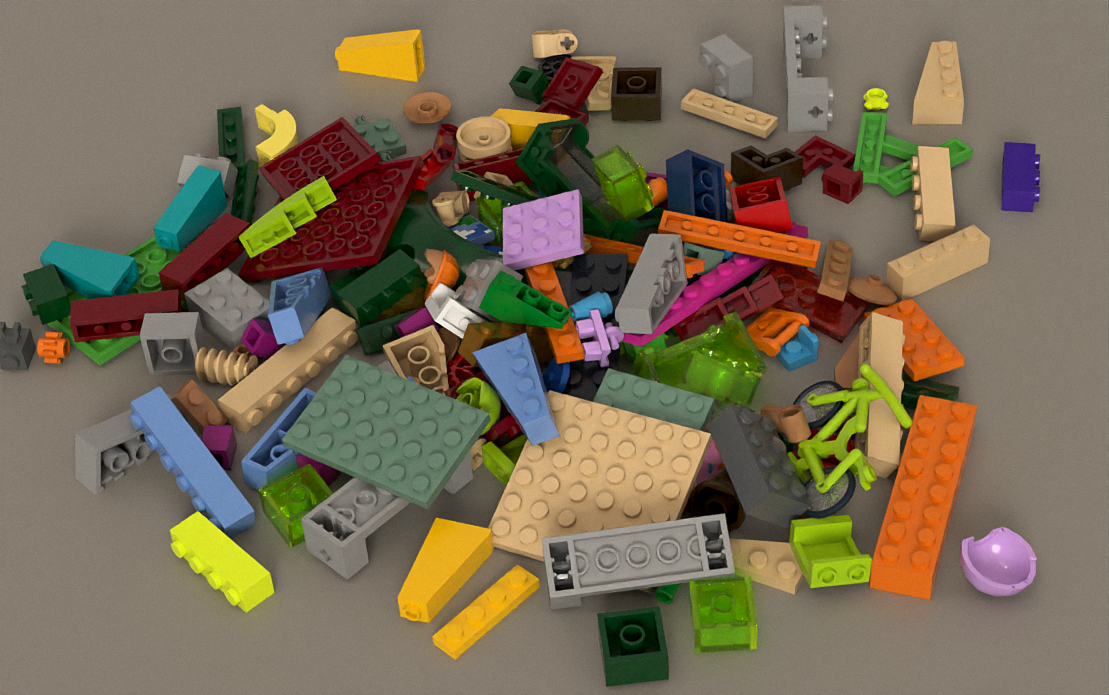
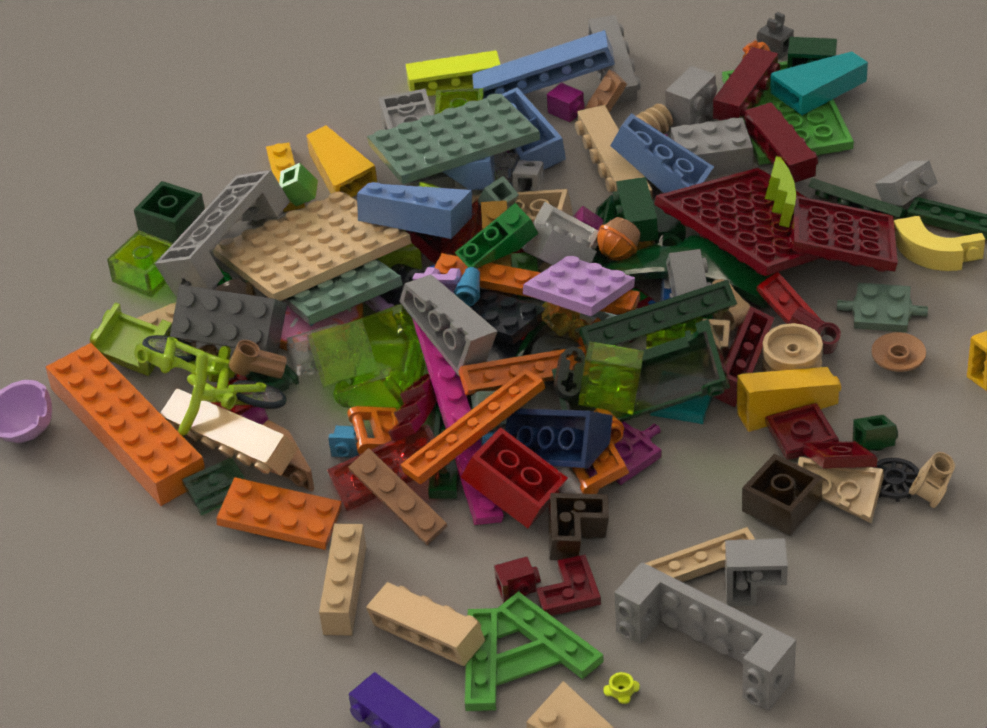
camera: 125 degrees right, 0 degrees up
teal slope [153,165,228,252] -> none
medium nougat dish [847,274,897,305] -> none
none -> bright green brick [279,163,318,207]
none -> sand green brick [477,176,519,209]
none -> pearl dark grey beam [554,347,586,400]
none -> light grey brick [666,249,711,297]

